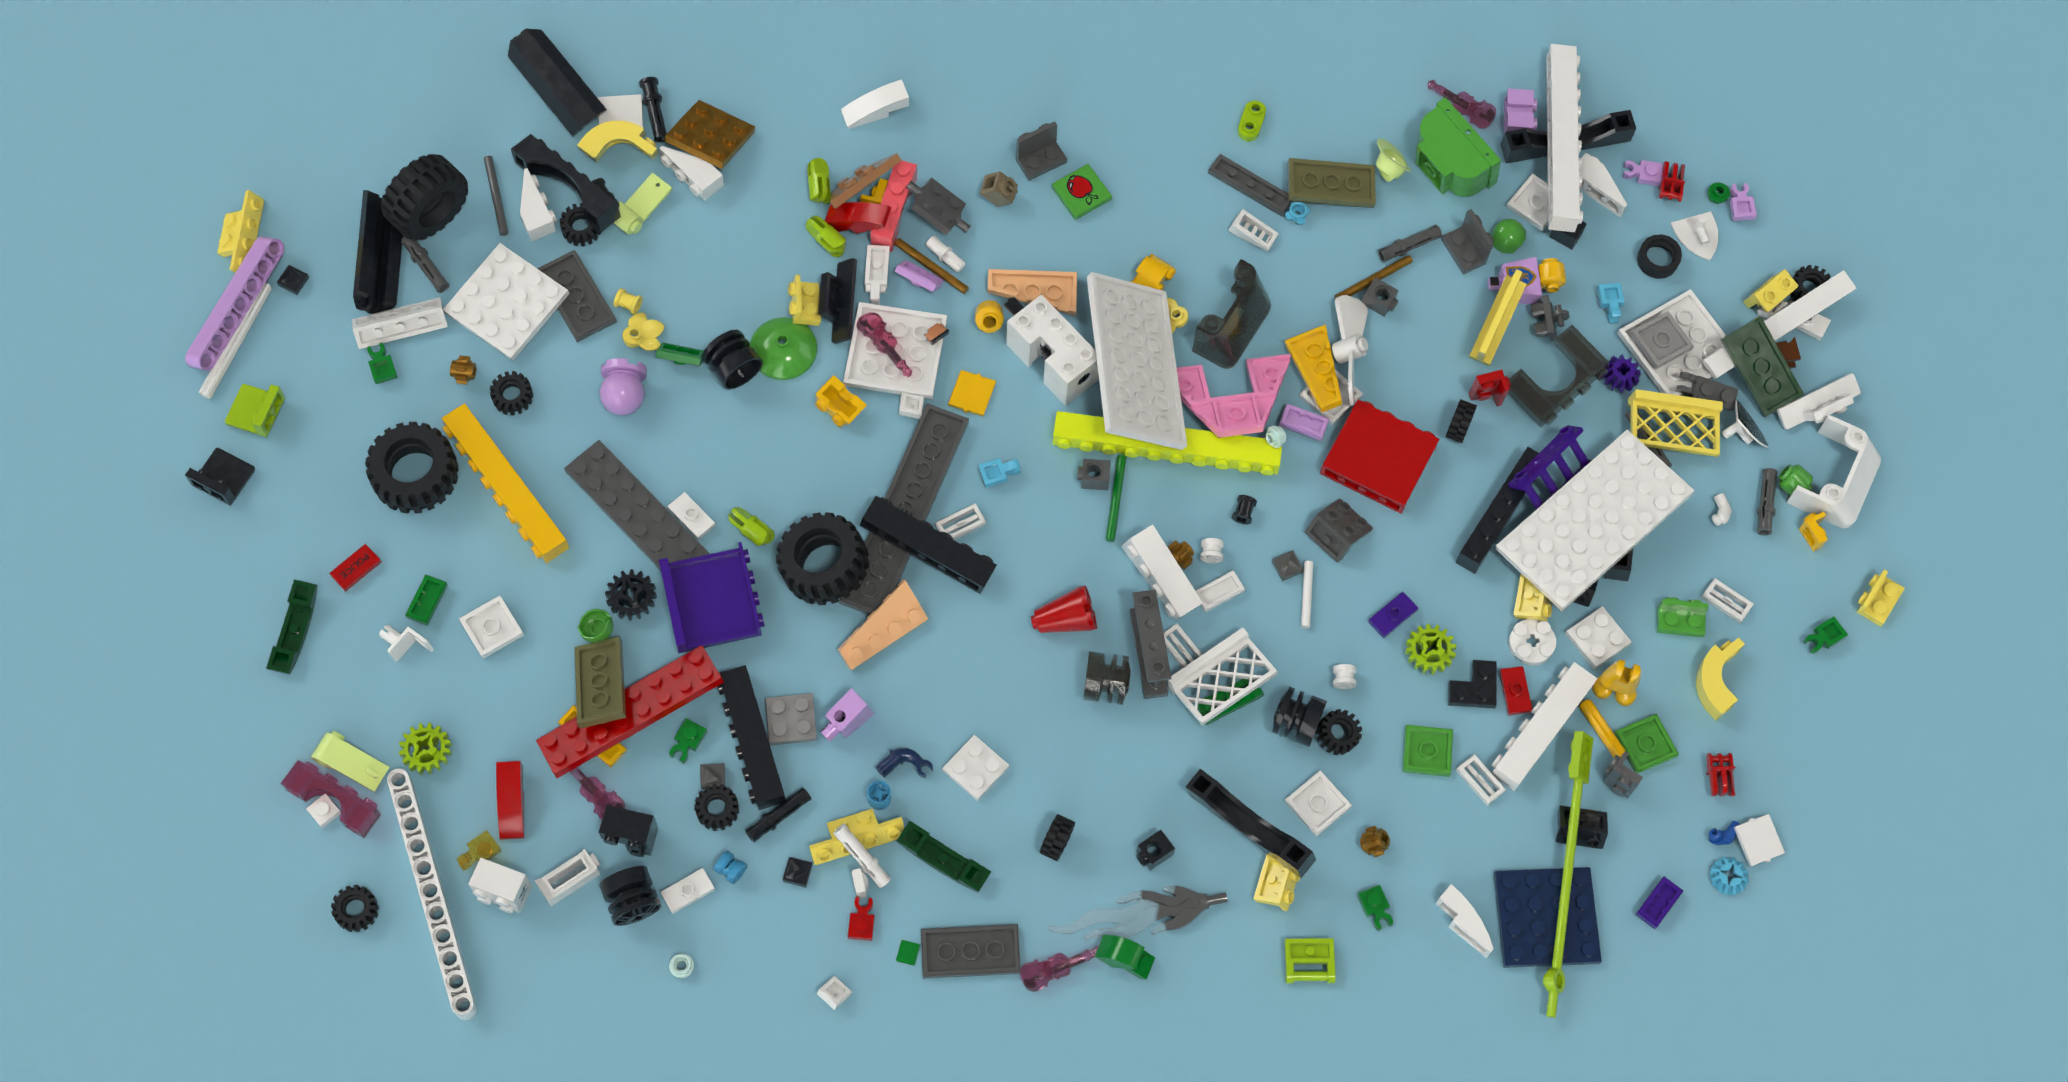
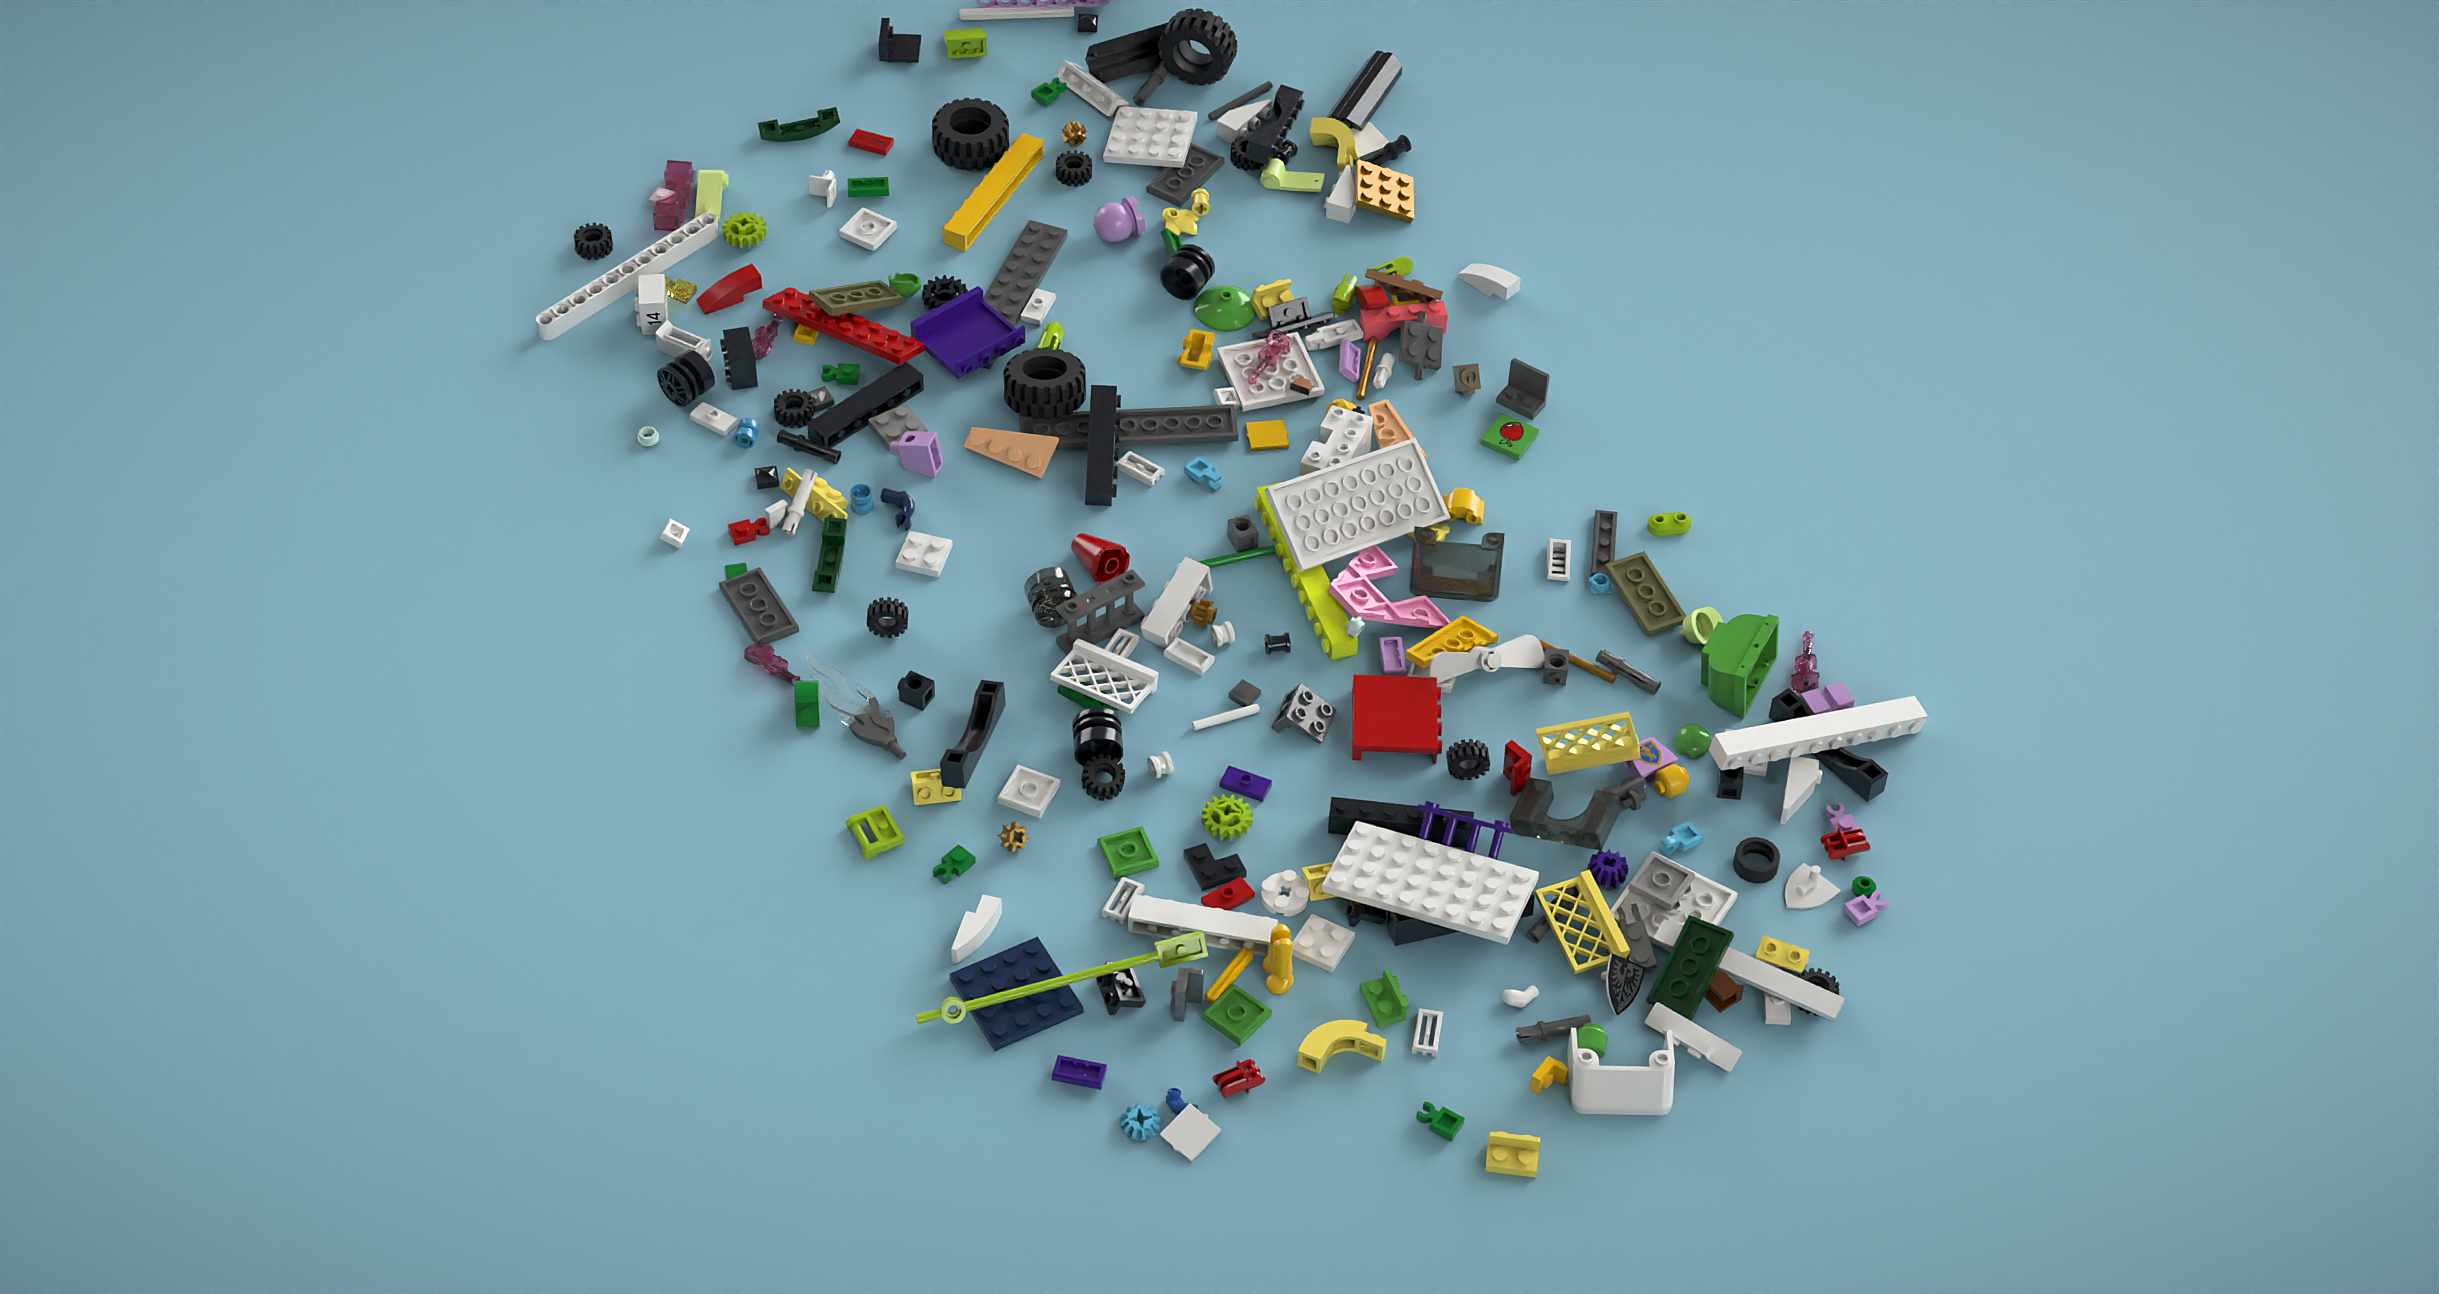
camera: 65 degrees right, 20 degrees down
dark grey bracket [1441,209,1493,275] -> none

